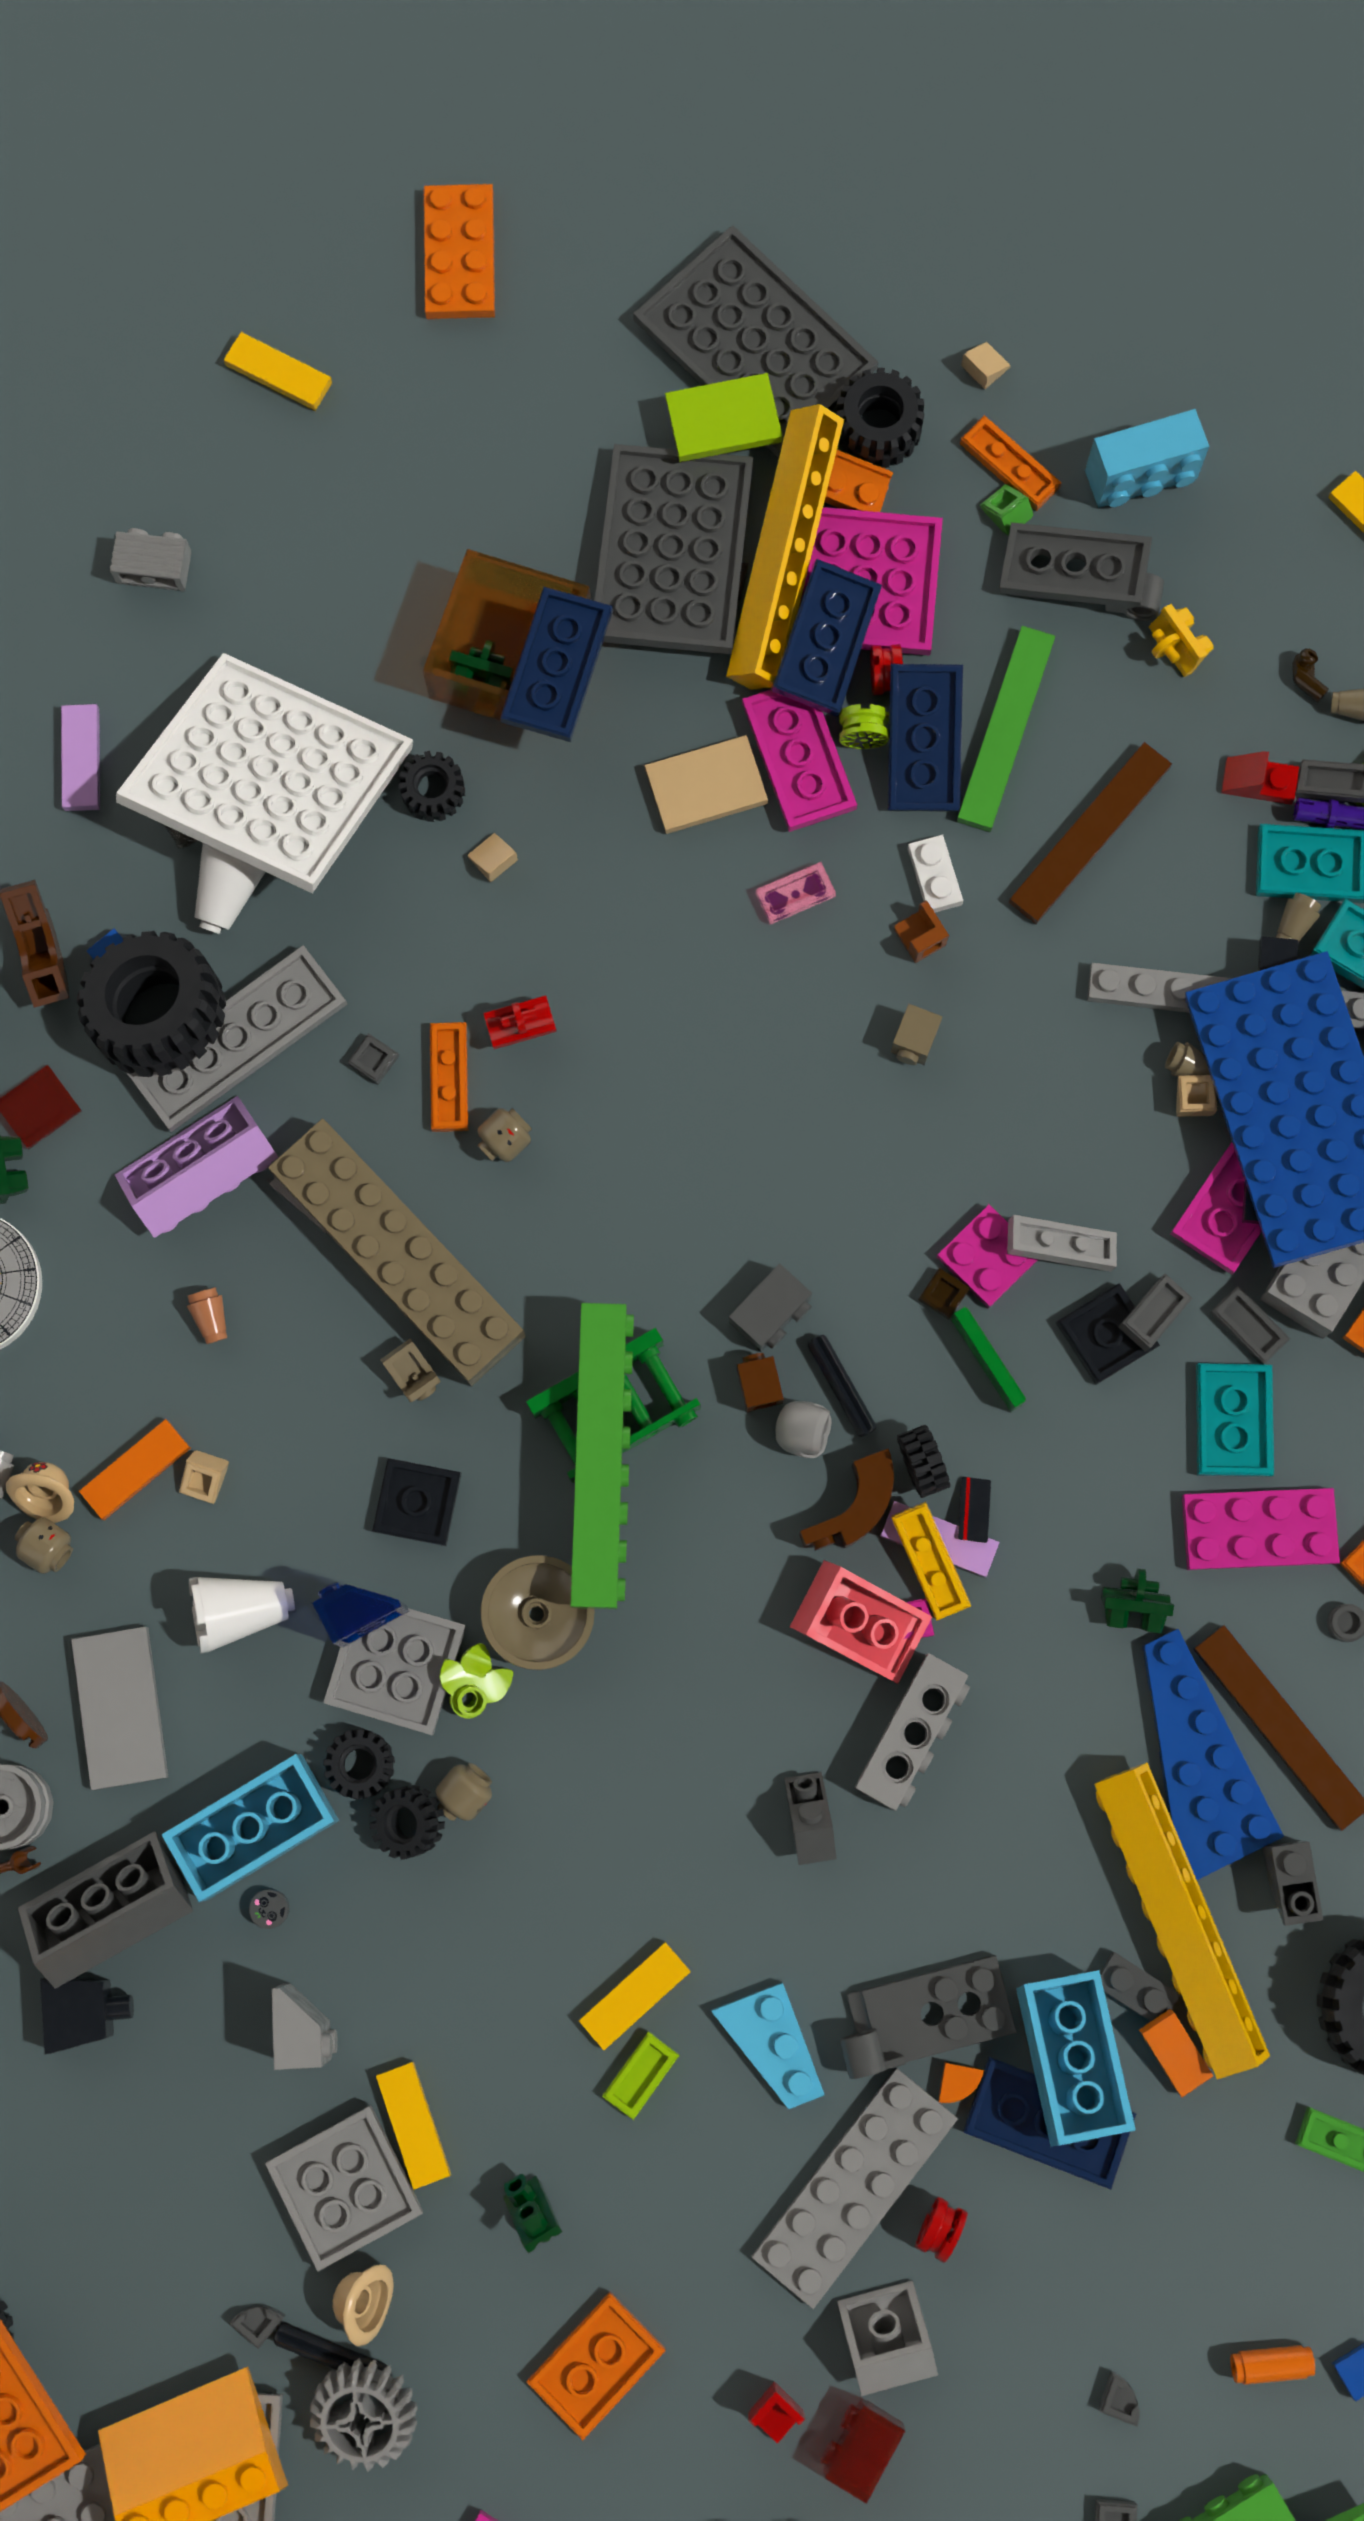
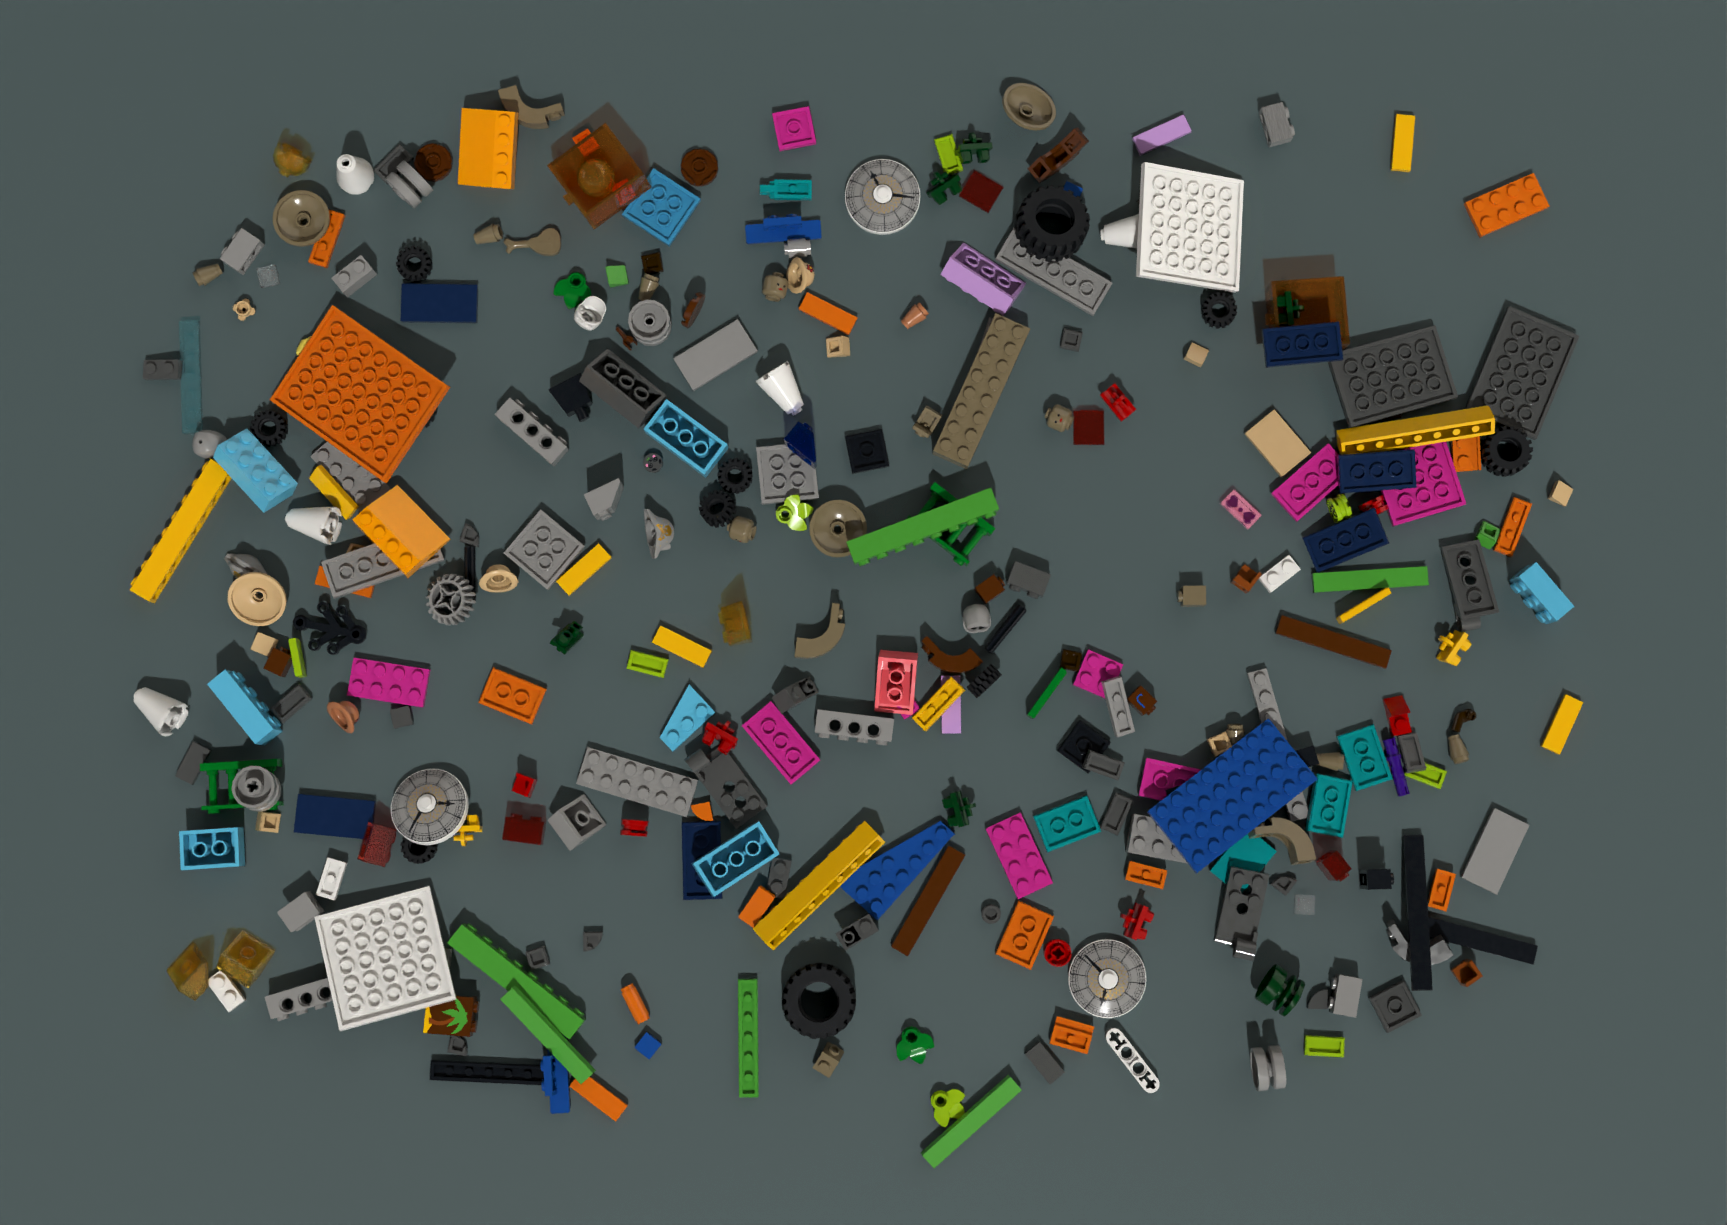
camera: 65 degrees right, 5 degrees up
orange tile [430,1022,469,1132] -> none
lime tile [665,373,783,462] -> none
black sticker [958,1477,991,1543] -> none
none -> light grey brick [495,397,569,466]
none -> light grey hat [644,509,674,559]
none -> red hips [702,720,738,755]
none -> clear yellow slope [718,601,752,647]
none -> dark pink plate [742,701,820,785]
none -> dark tan arch [795,603,845,659]
none -> clear red piece [1073,410,1104,445]
none -> reddish brown brick [1127,685,1157,716]
none -> yellow tile [1336,587,1392,624]

